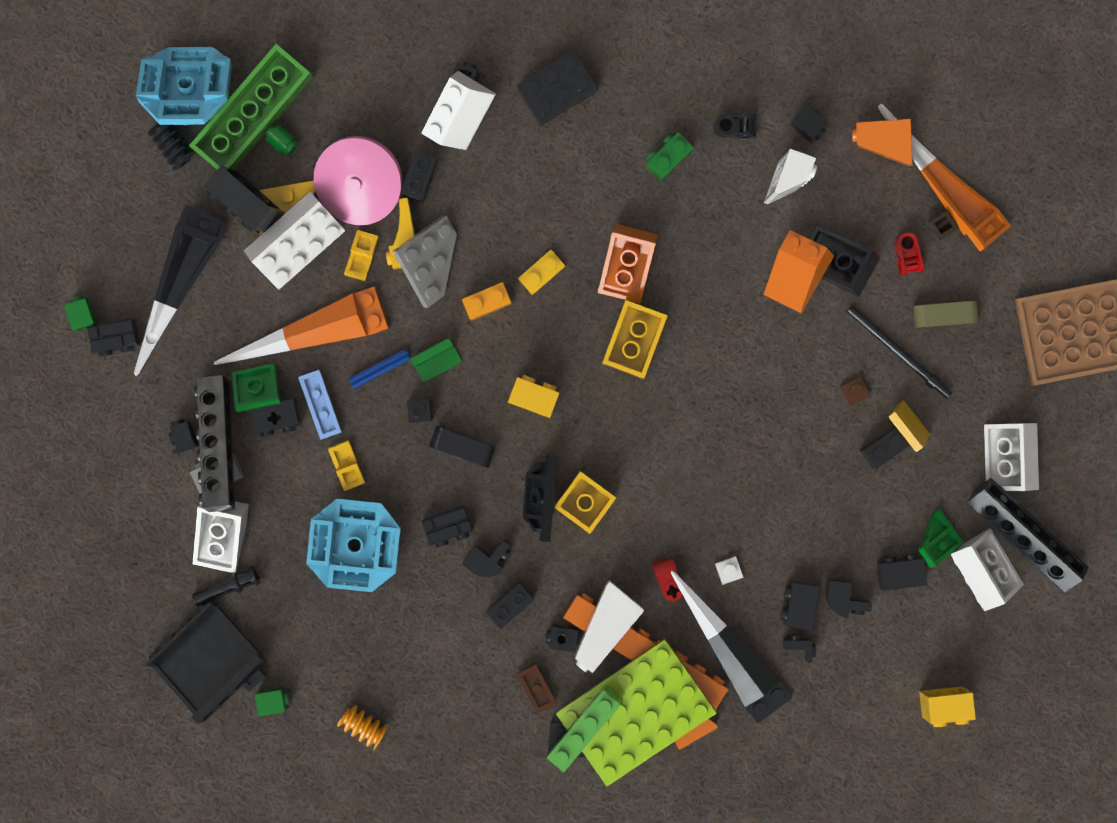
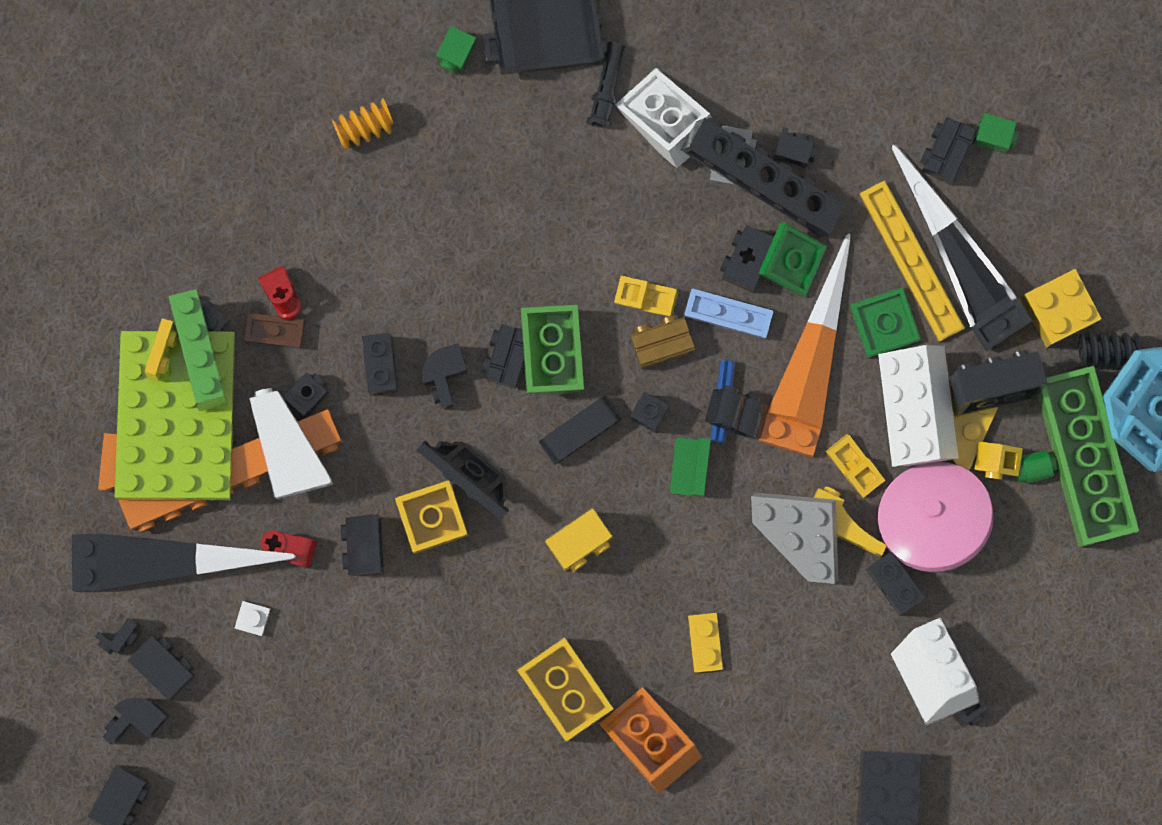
camera: 130 degrees right, 5 degrees down
medium azure piece [306,498,401,592] -> none
light orange brick [462,282,512,321] -> none
none -> yellow plate [144,318,178,381]
none -> red piece [258,265,302,320]
none -> black slope [341,514,384,576]
none -> bright green slope [521,305,584,395]
none -> pearl gold brick [630,315,695,369]
none -> black brick [704,385,769,439]
none -> green tile [849,287,921,358]
none -> yellow tile [859,180,964,342]
none -> yellow brick [974,442,1023,480]
none -> yellow brick [1021,269,1101,348]

